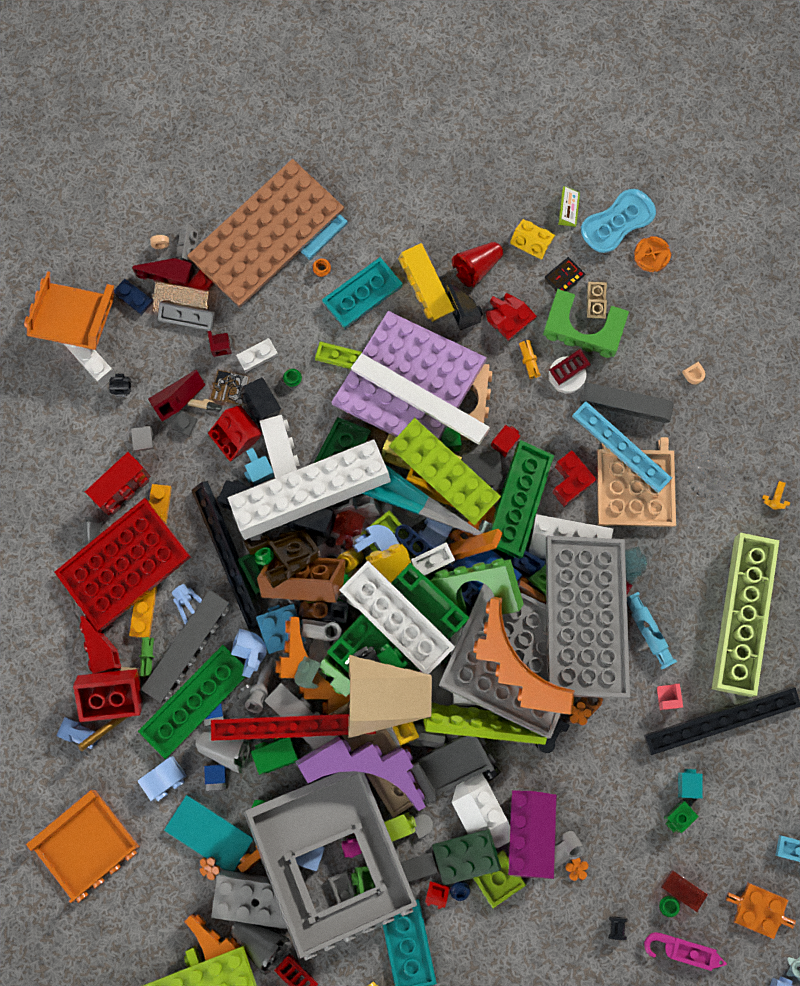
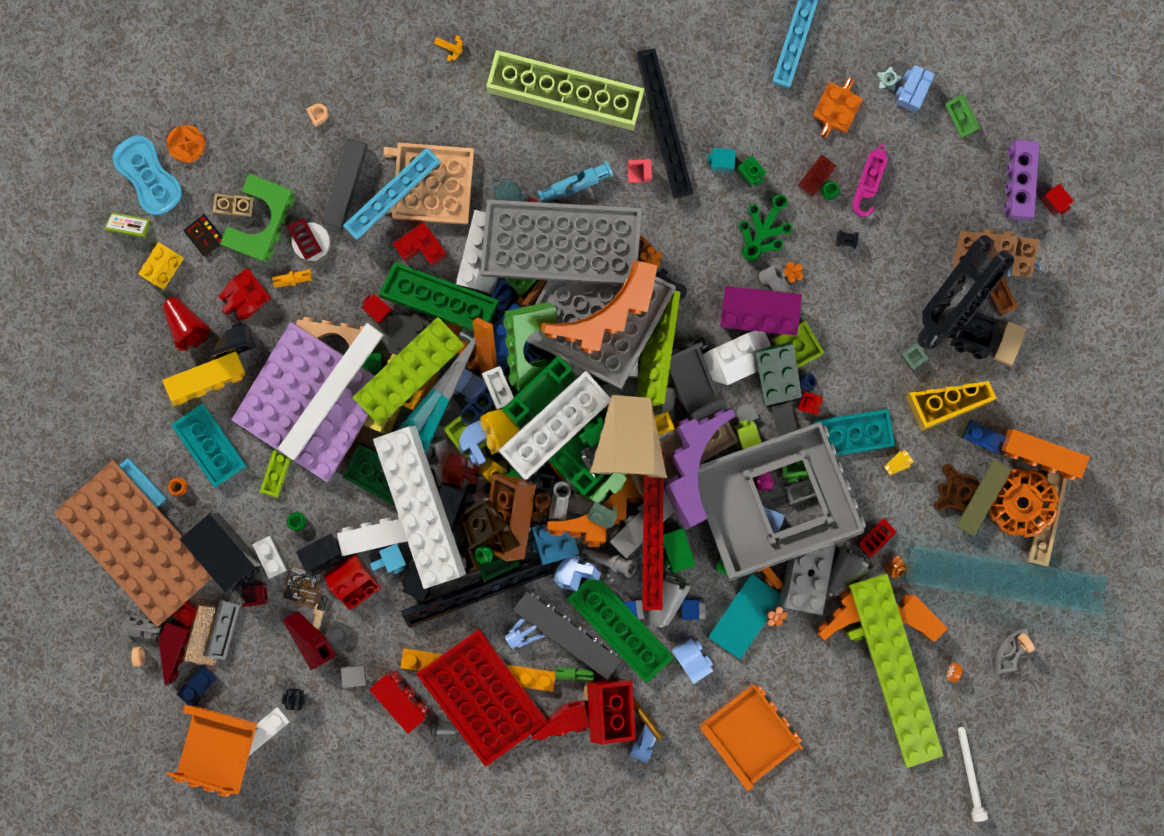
camera: 90 degrees left, 10 degrees up
none -> black brick [180,513,262,593]
none -> green plant [738,194,793,262]

